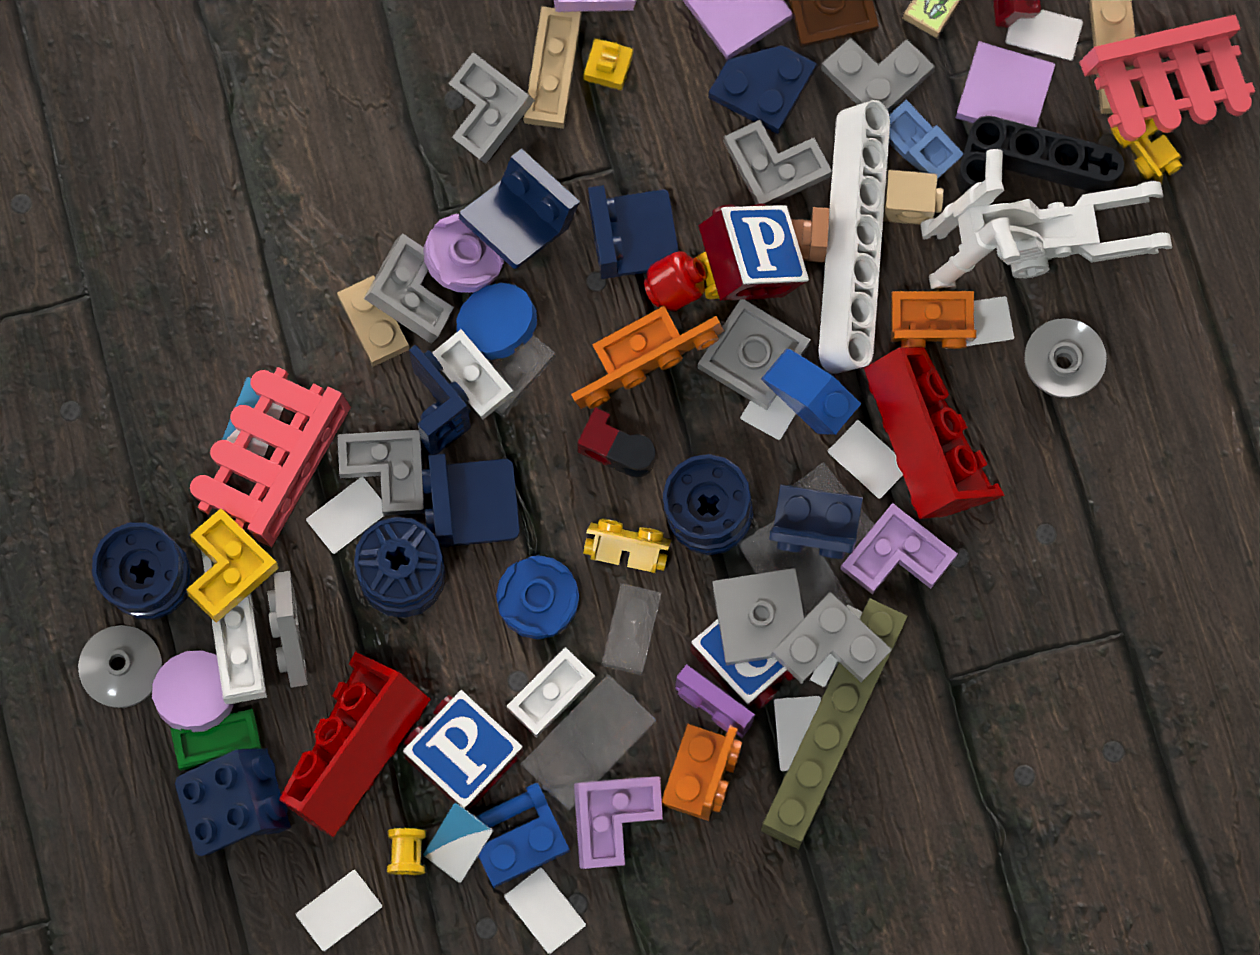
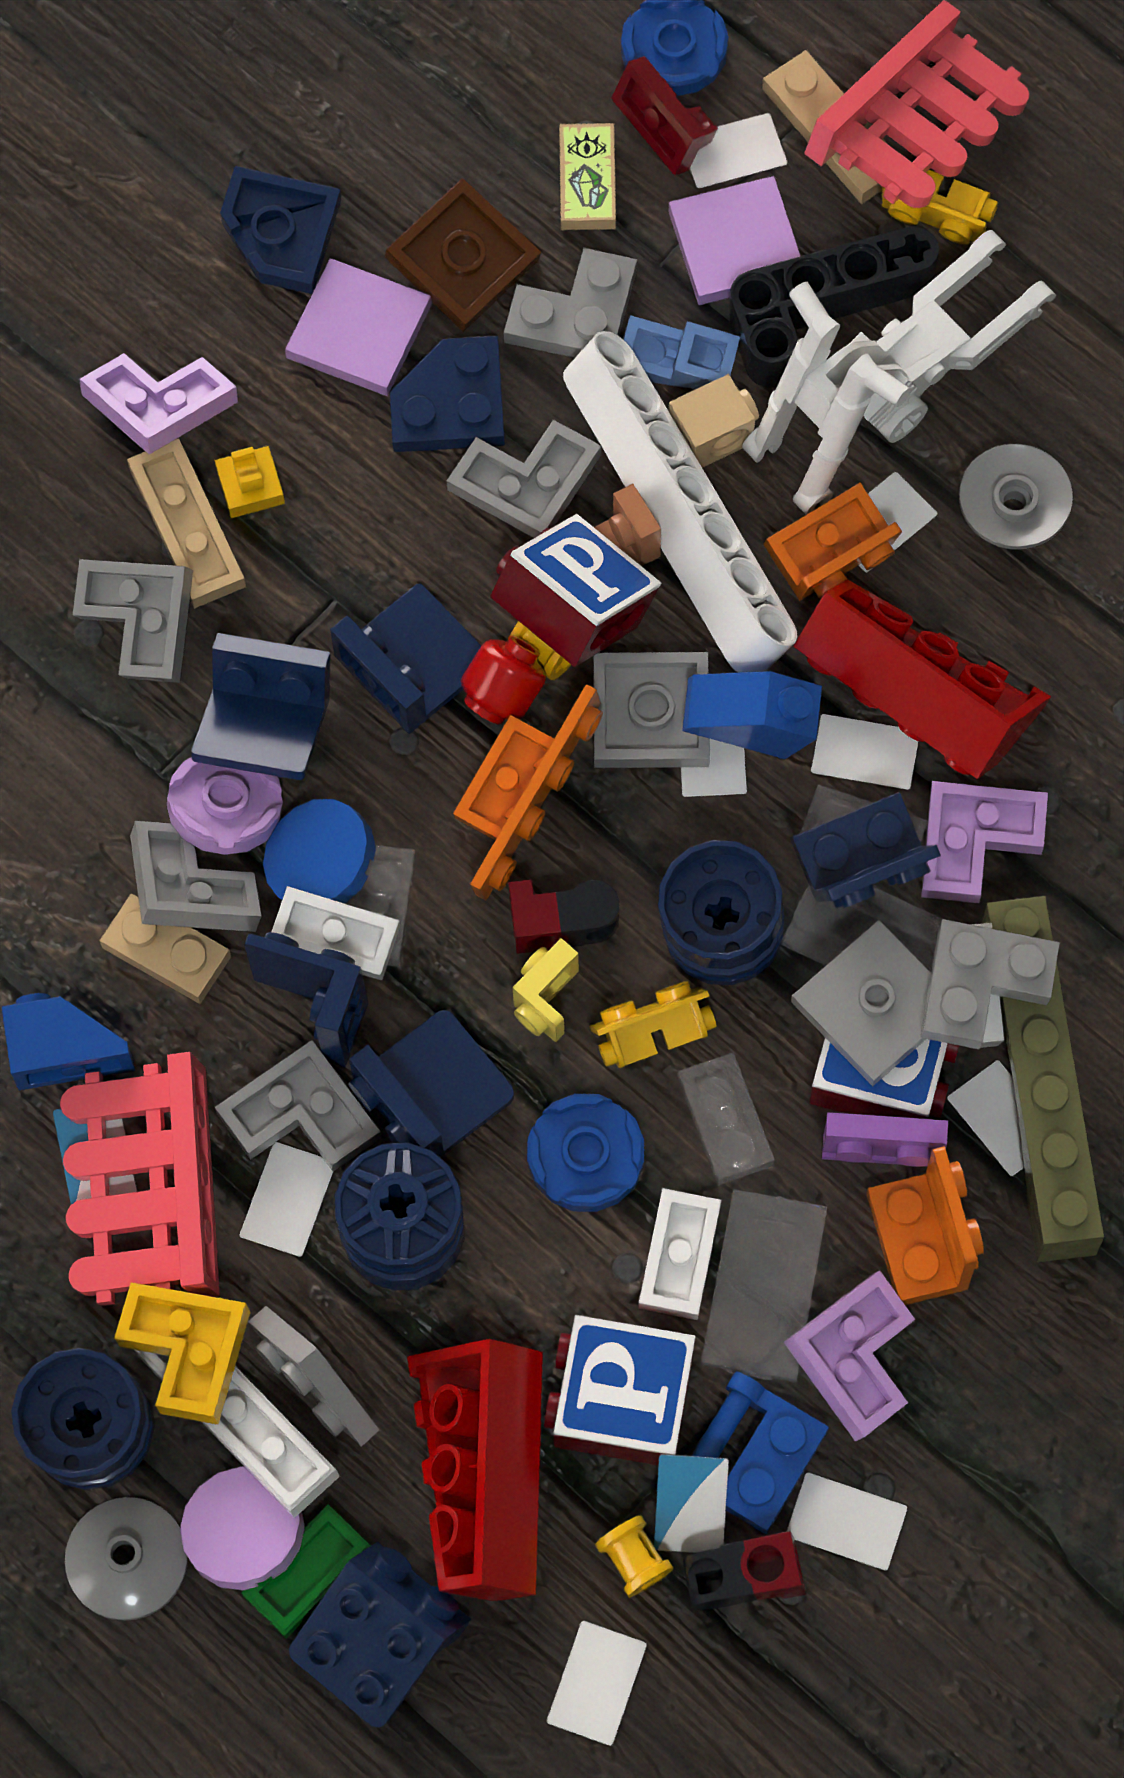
camera: 30 degrees left, 5 degrees down
none -> blue slope [1,993,135,1091]
none -> light yellow bracket [513,938,579,1042]
none -> leg [682,1531,806,1610]

